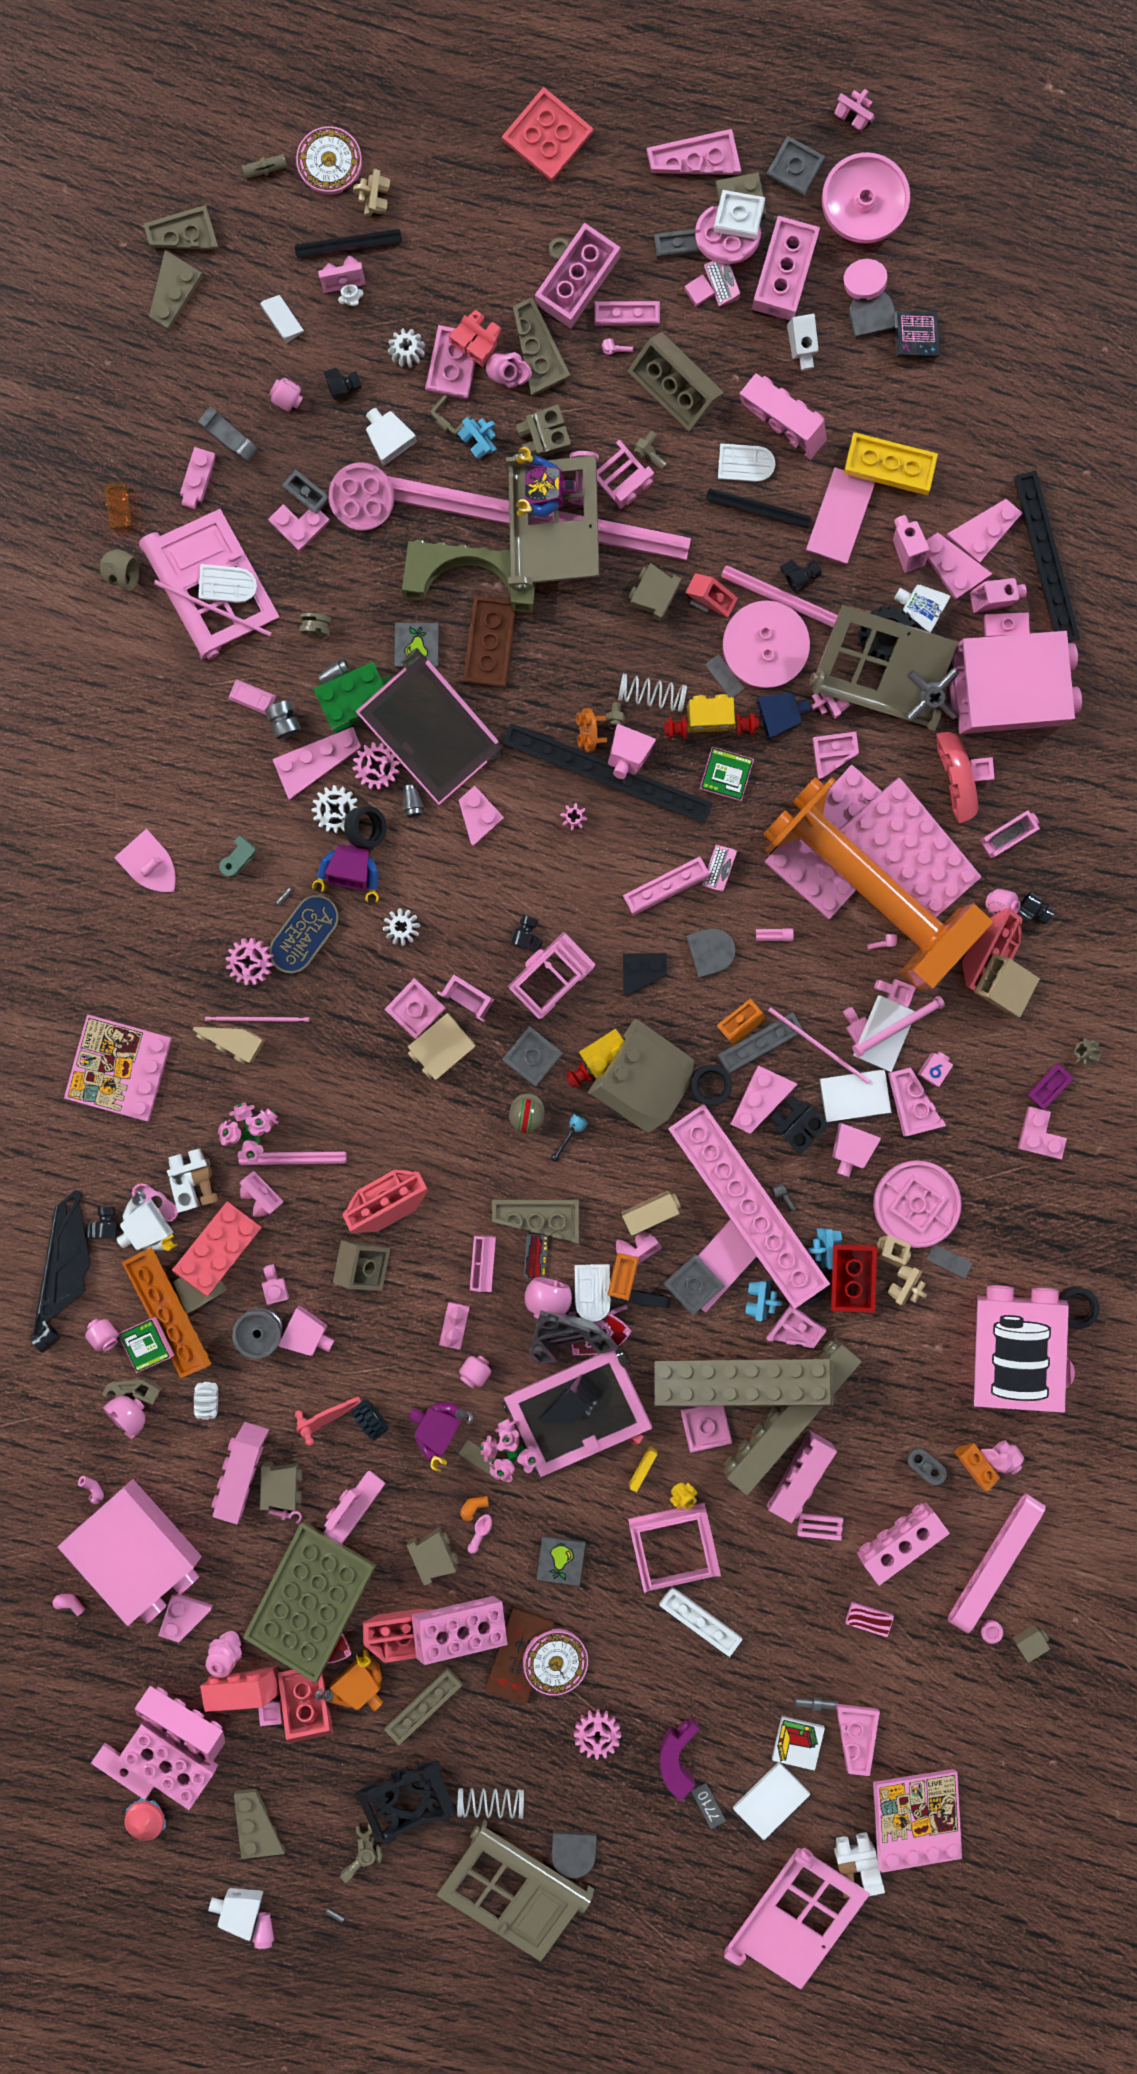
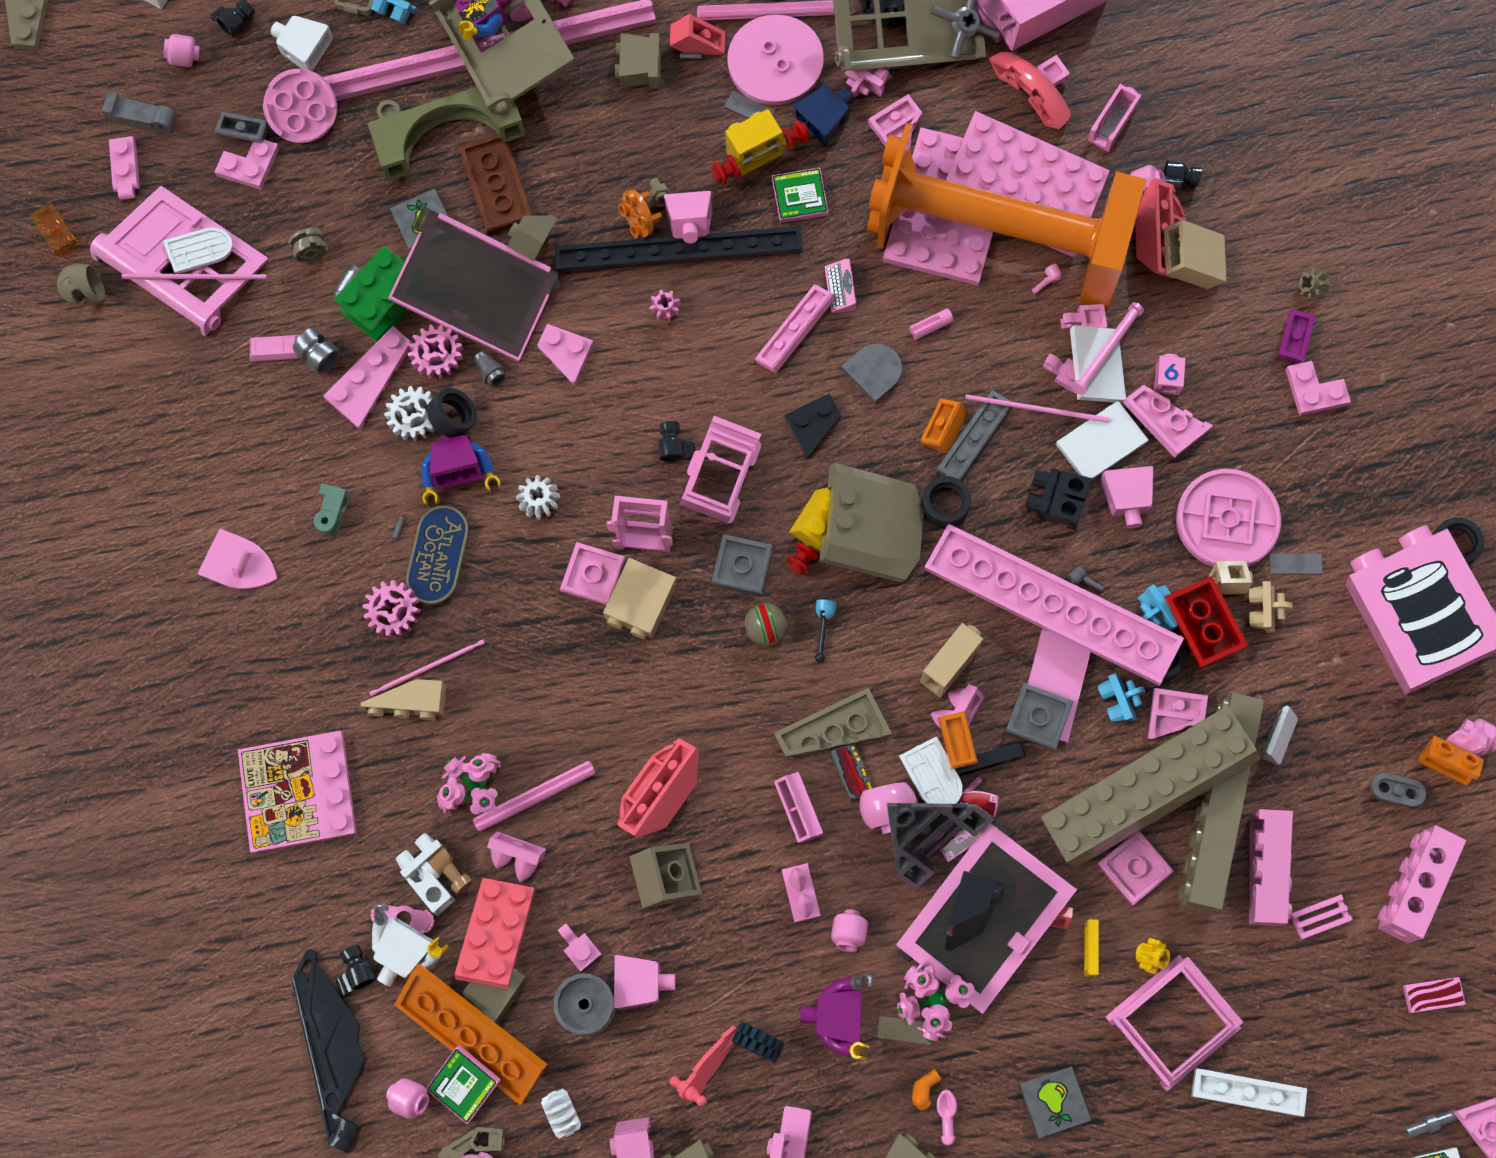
camera: 20 degrees left, 15 degrees down
white piece [618,674,687,713] -> none
bright pink wing [730,1066,797,1134] -> none
none -> dark tan tile [377,100,401,119]
none -> dark tan slope [507,216,557,261]
none -> white slope [1261,706,1298,765]

